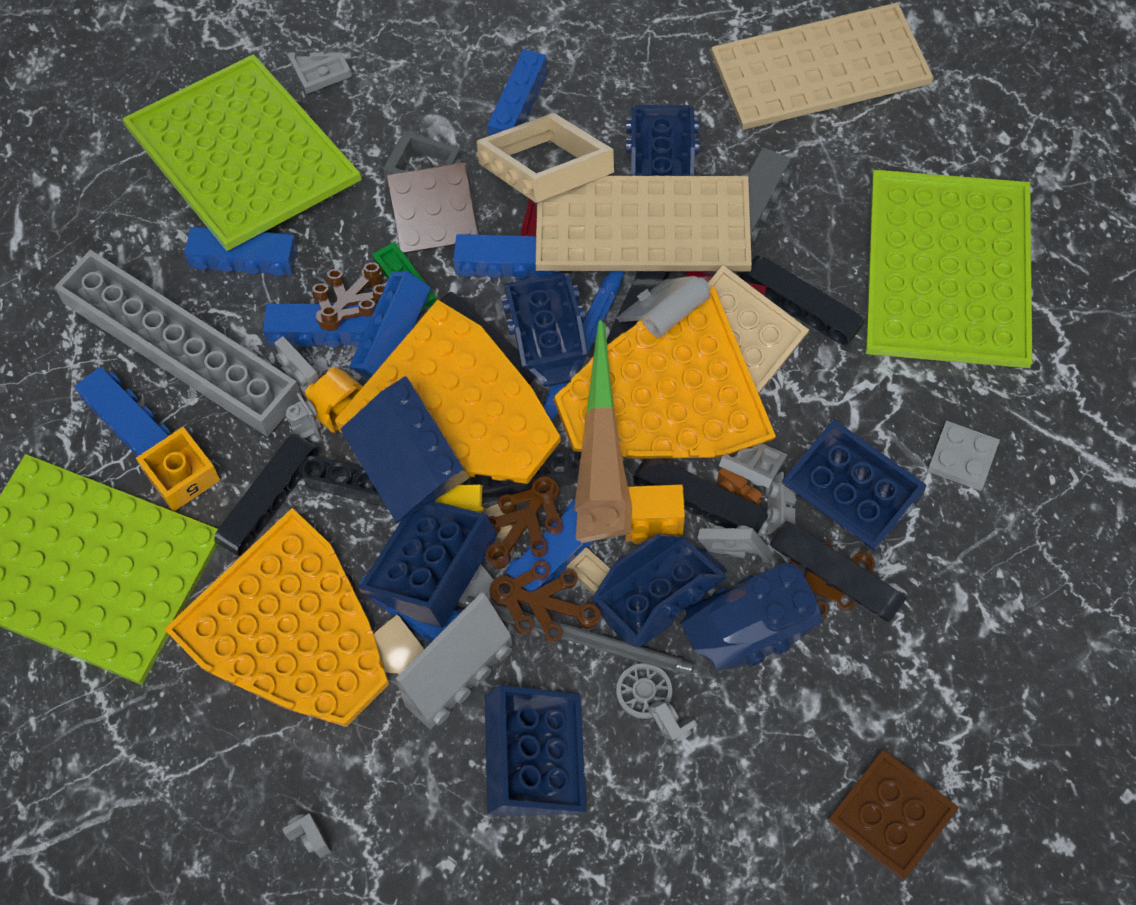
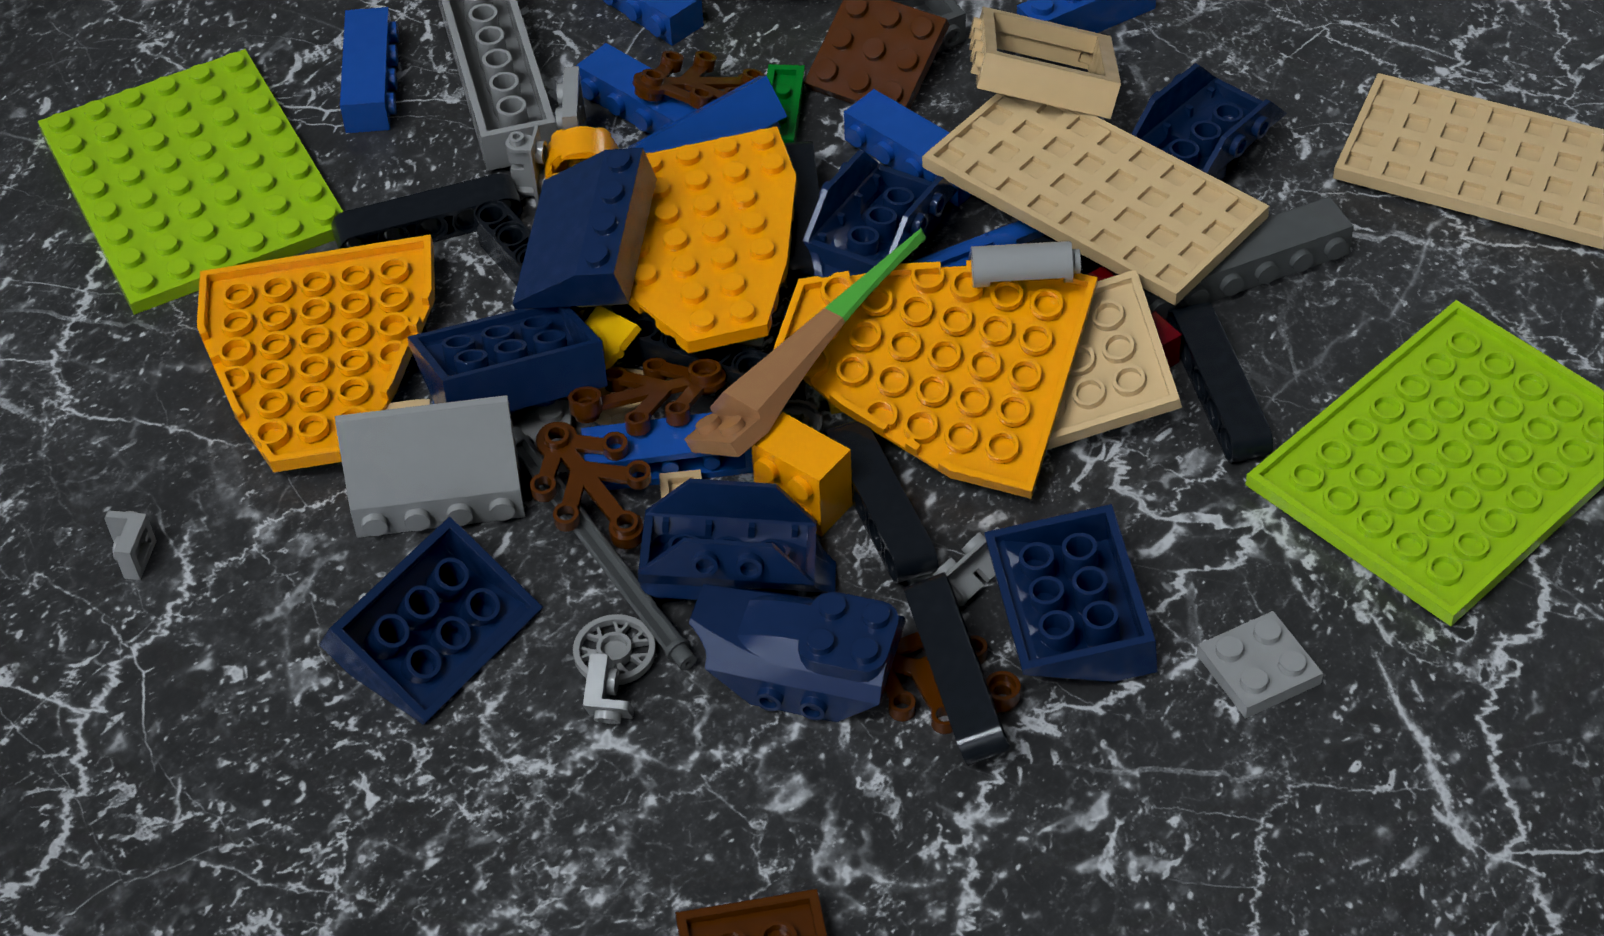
camera: 40 degrees right, 15 degrees down
light orange brick [136,427,221,512] -> none
light grey wing [698,526,773,563] -> none
dark orange plate [717,468,763,506] -> none
light grey wing [719,444,787,488] -> none

